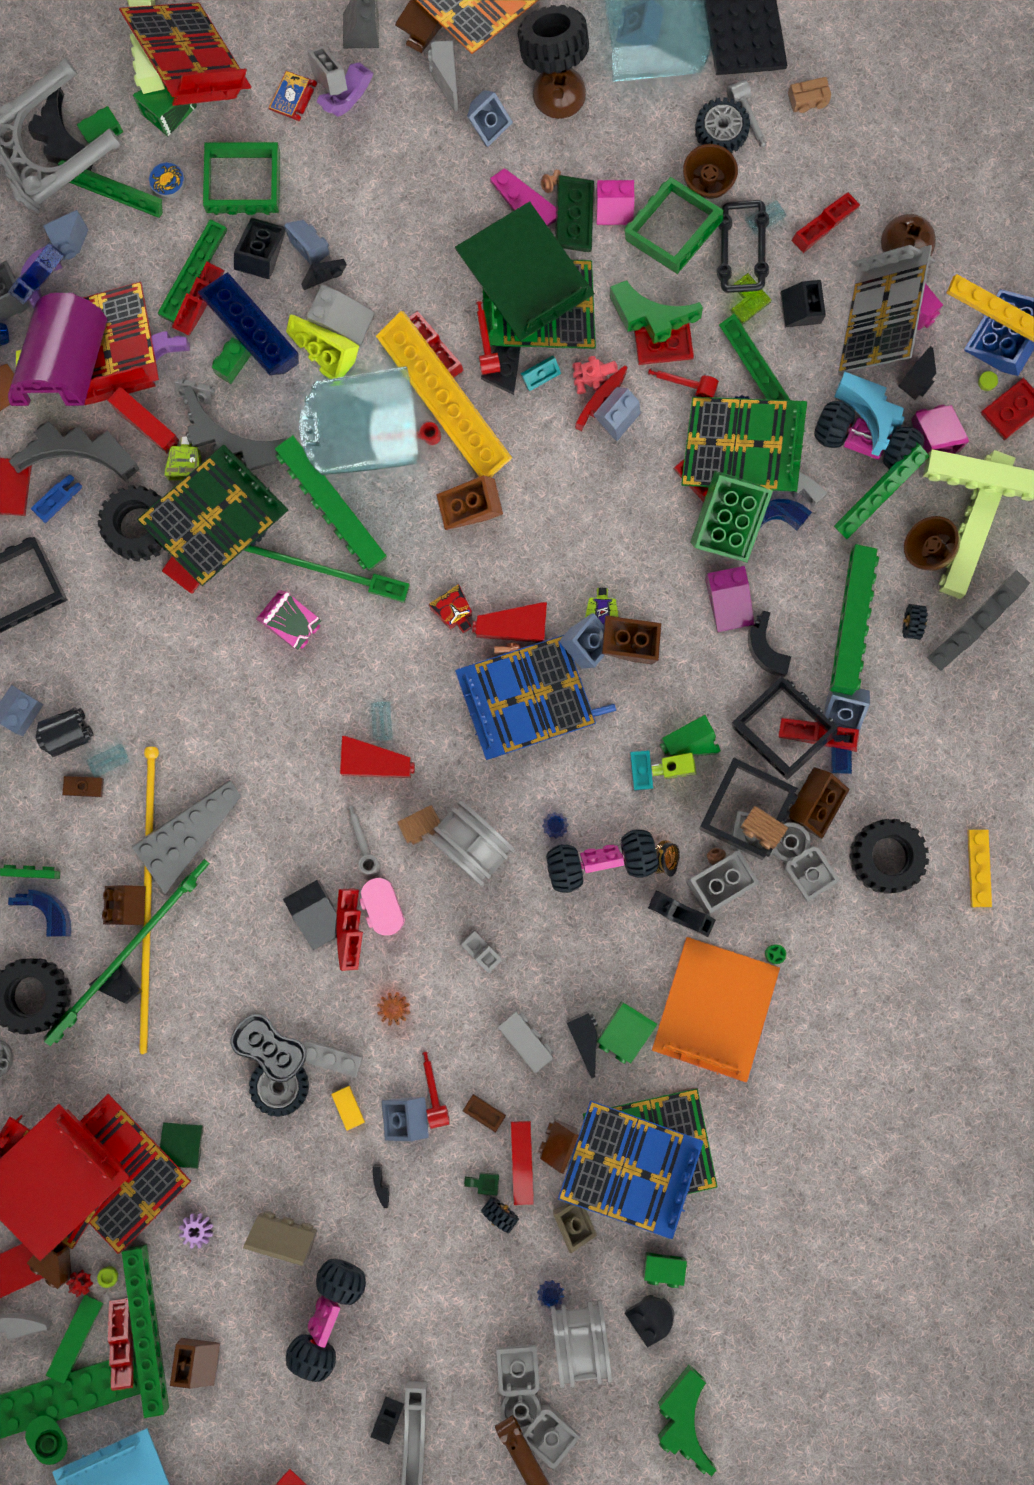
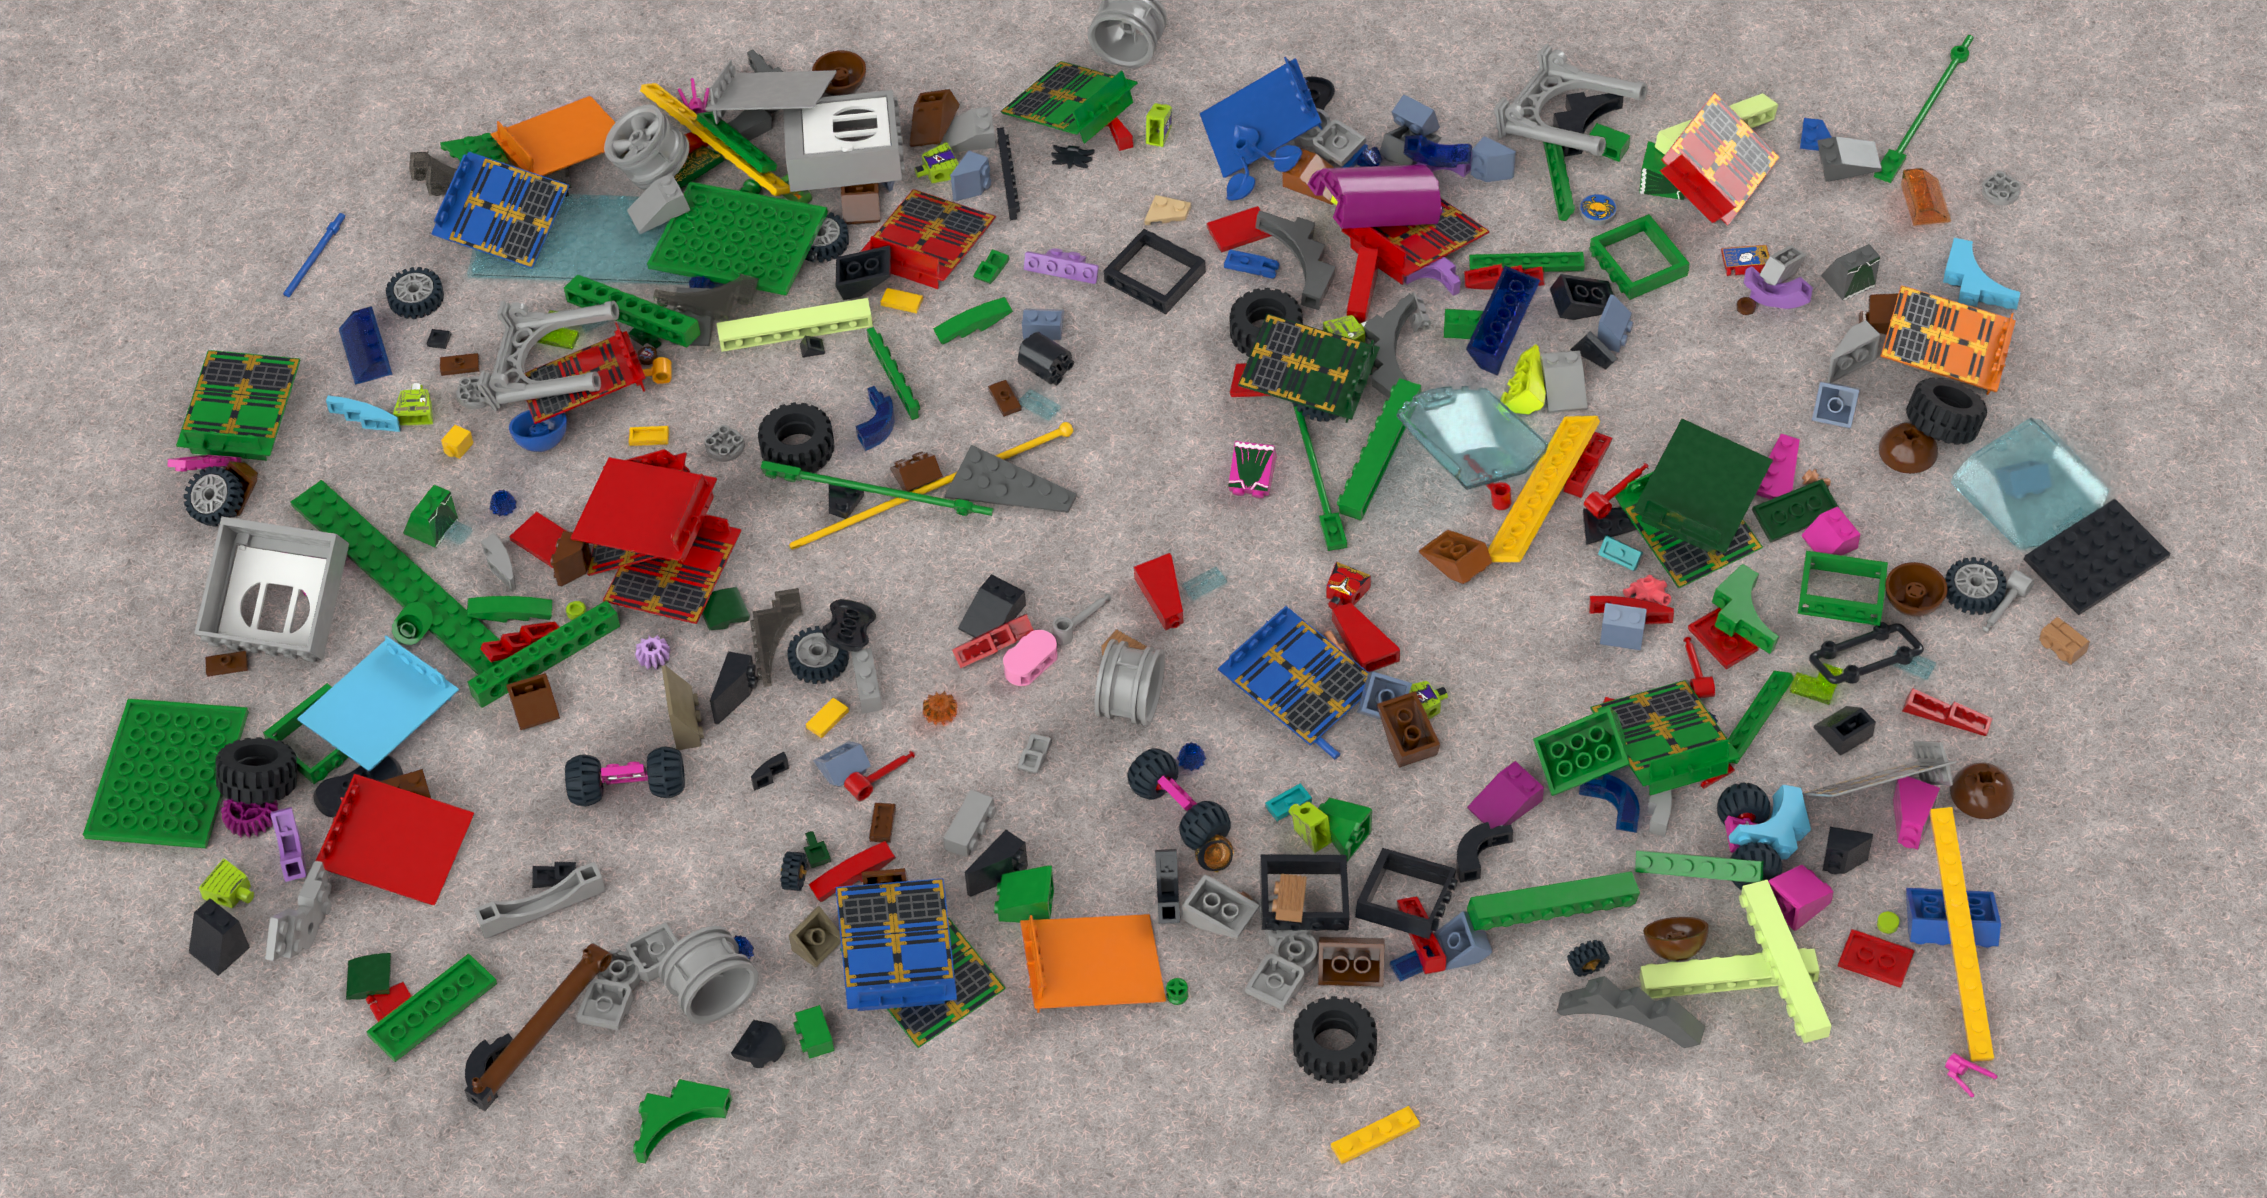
camera: 65 degrees right, 30 degrees down
red gear [66,1269,93,1297] -> none
none -> black slope [710,651,758,724]
none -> clear smoke arch [750,588,803,687]
none -> reddish brown tile [1736,297,1756,315]

